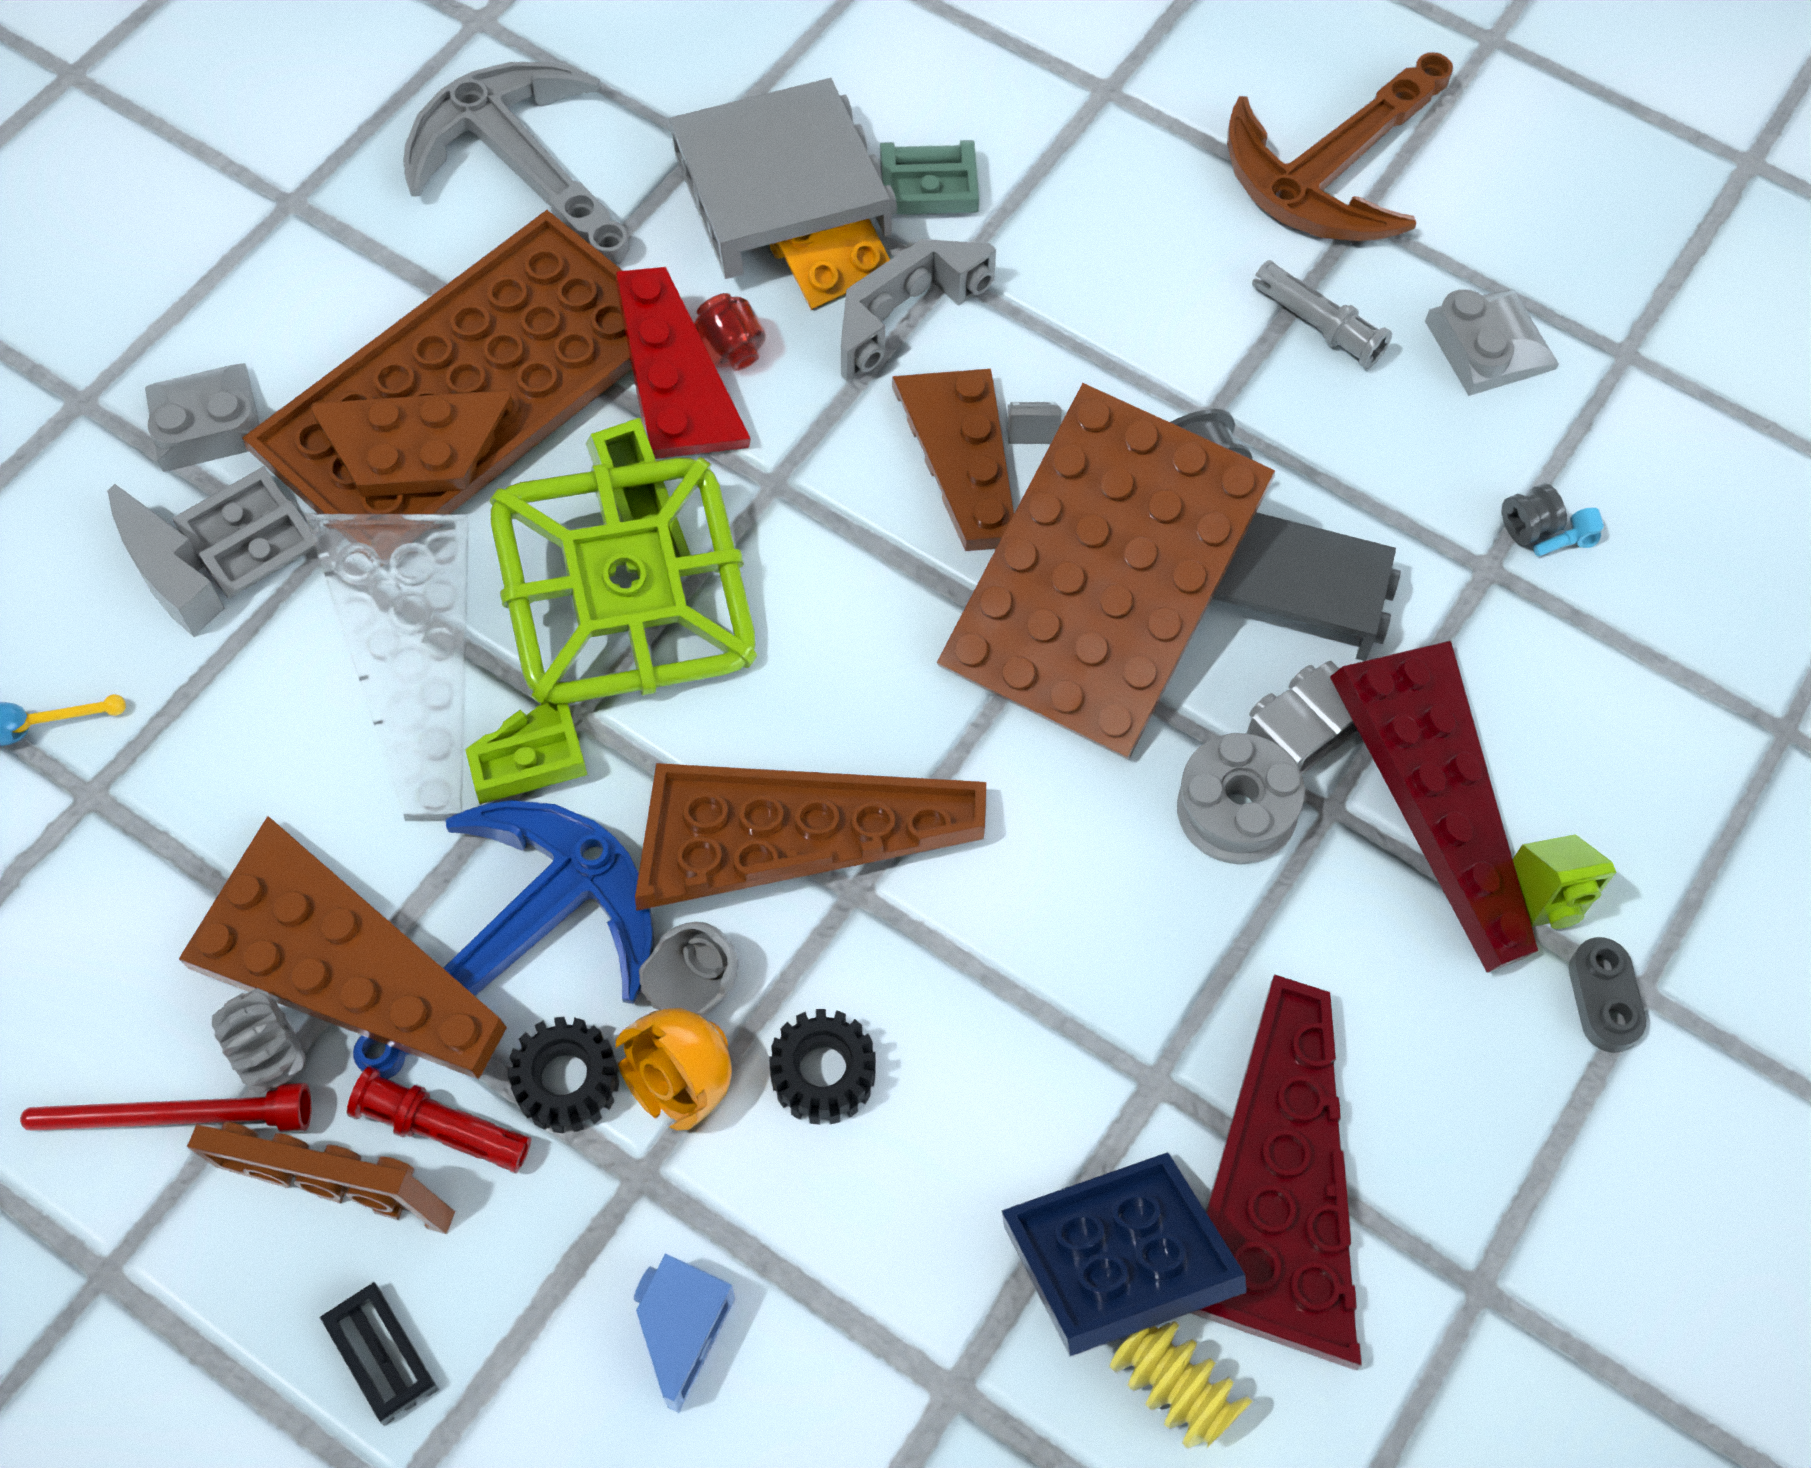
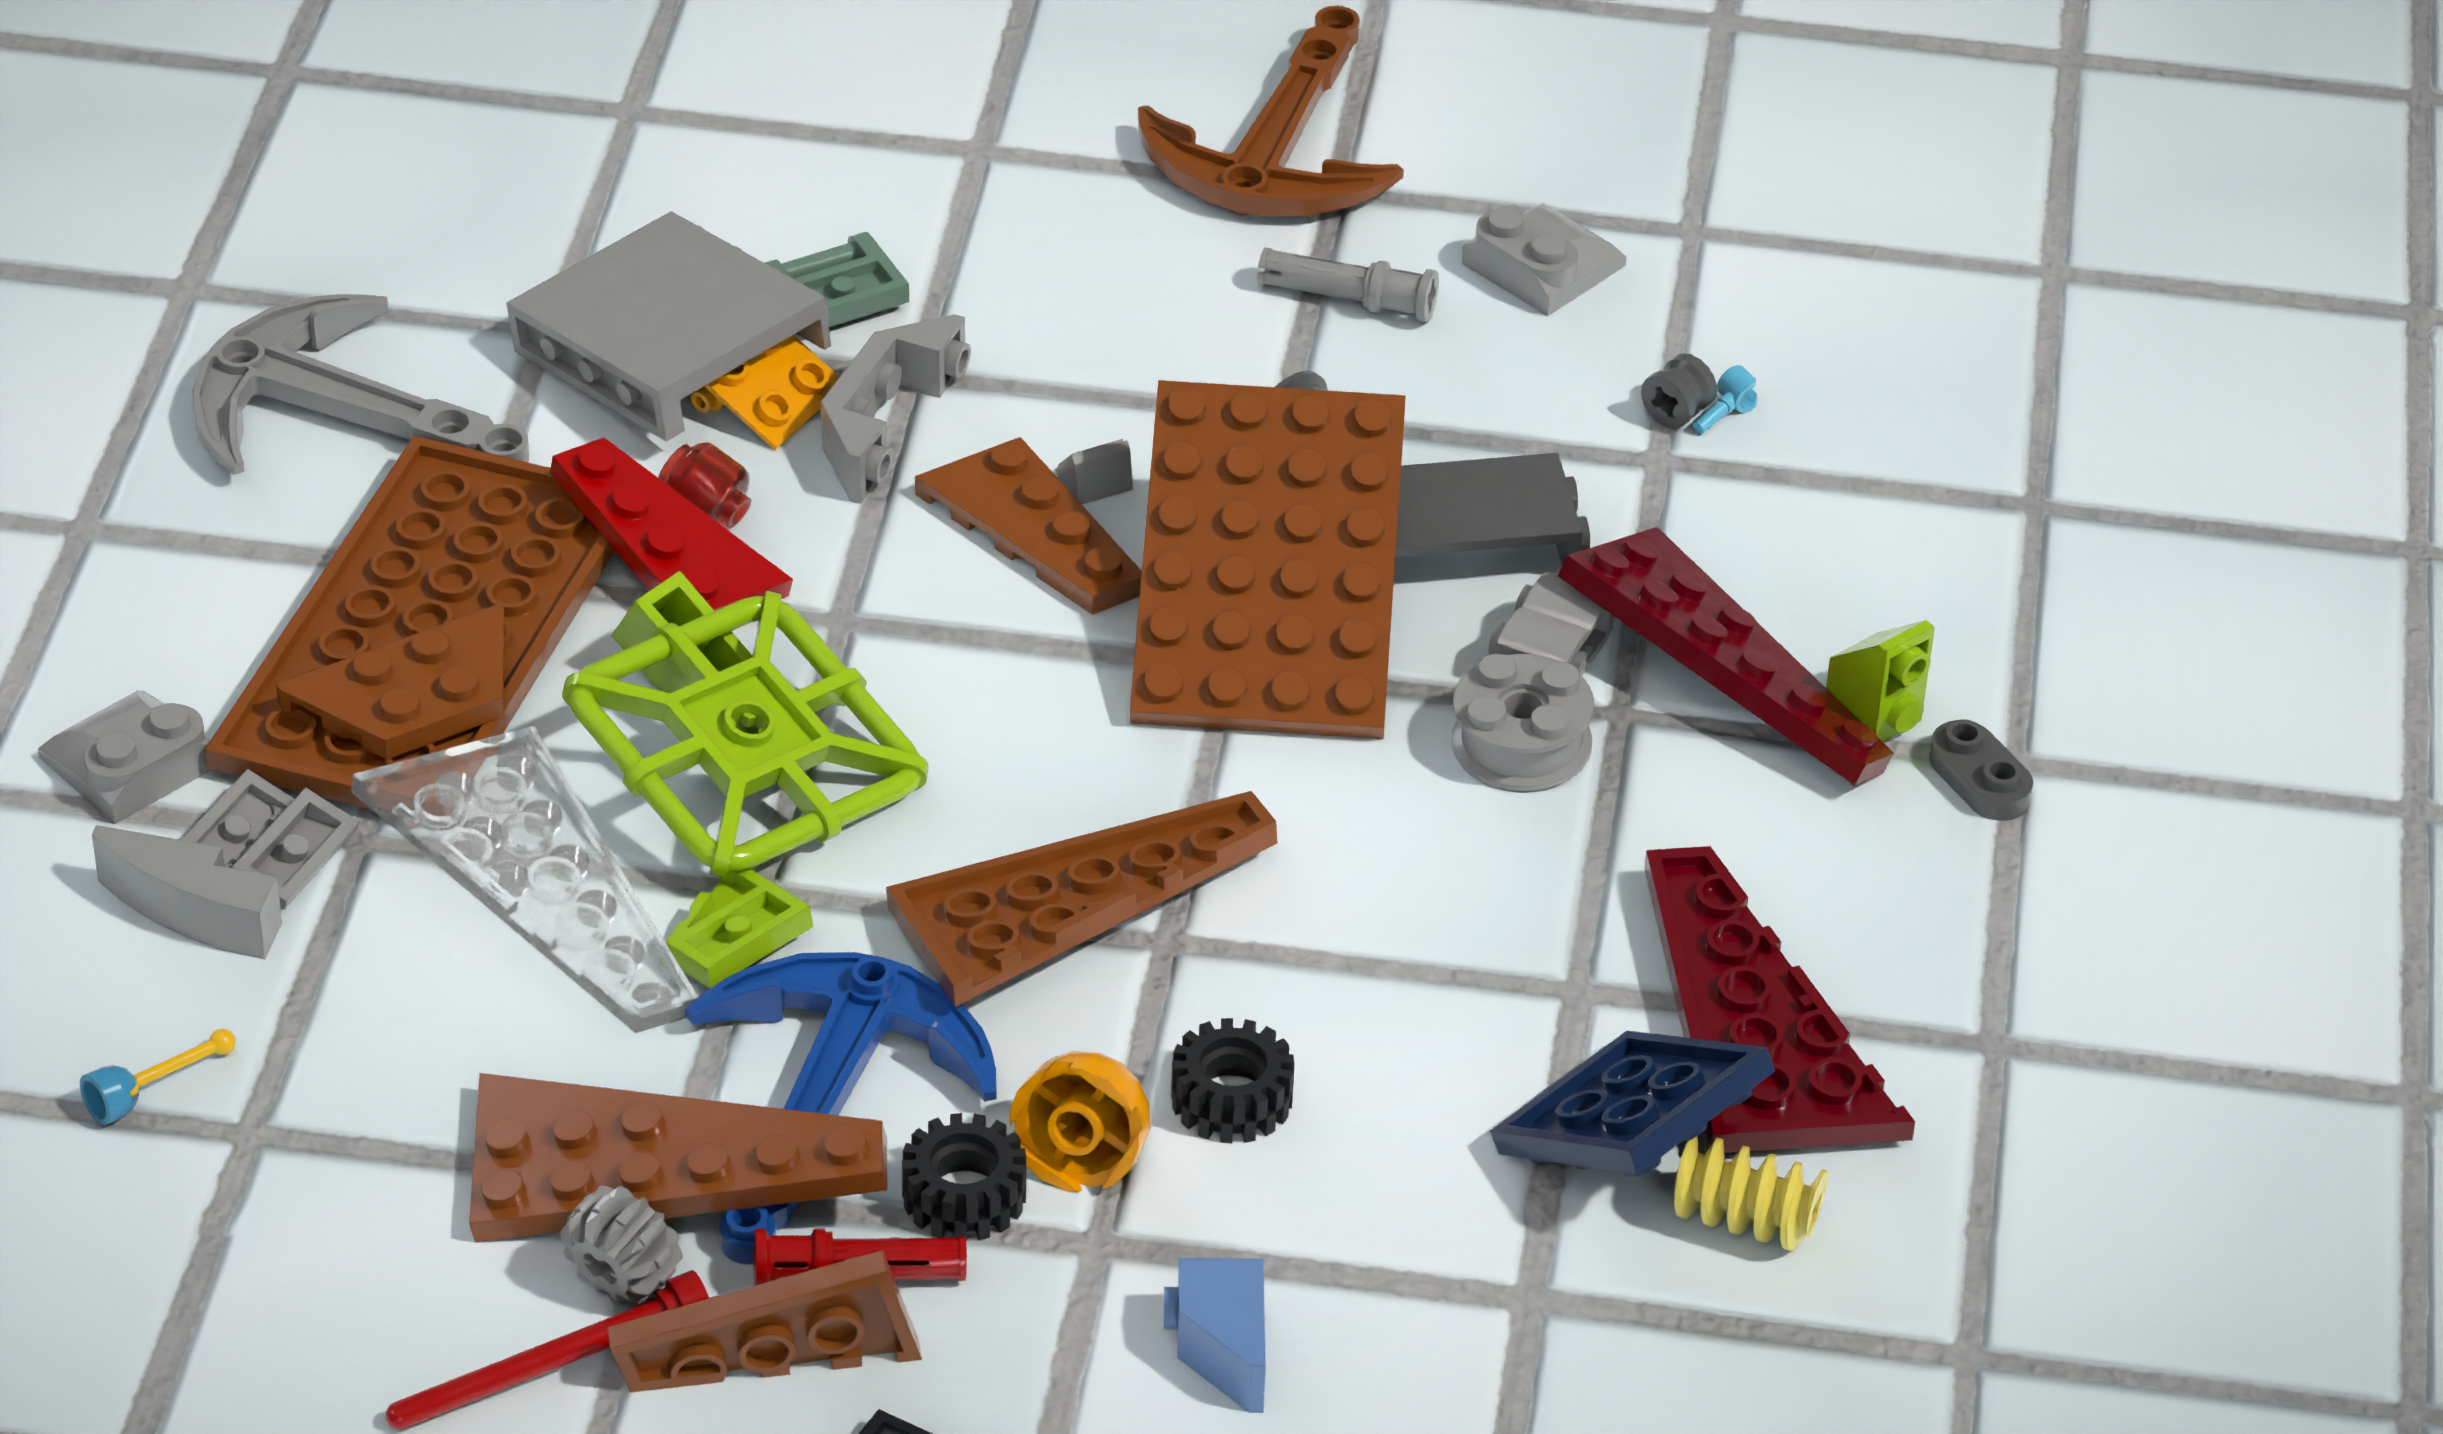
camera: 25 degrees left, 20 degrees down
light grey hair [639,922,739,1016] -> none

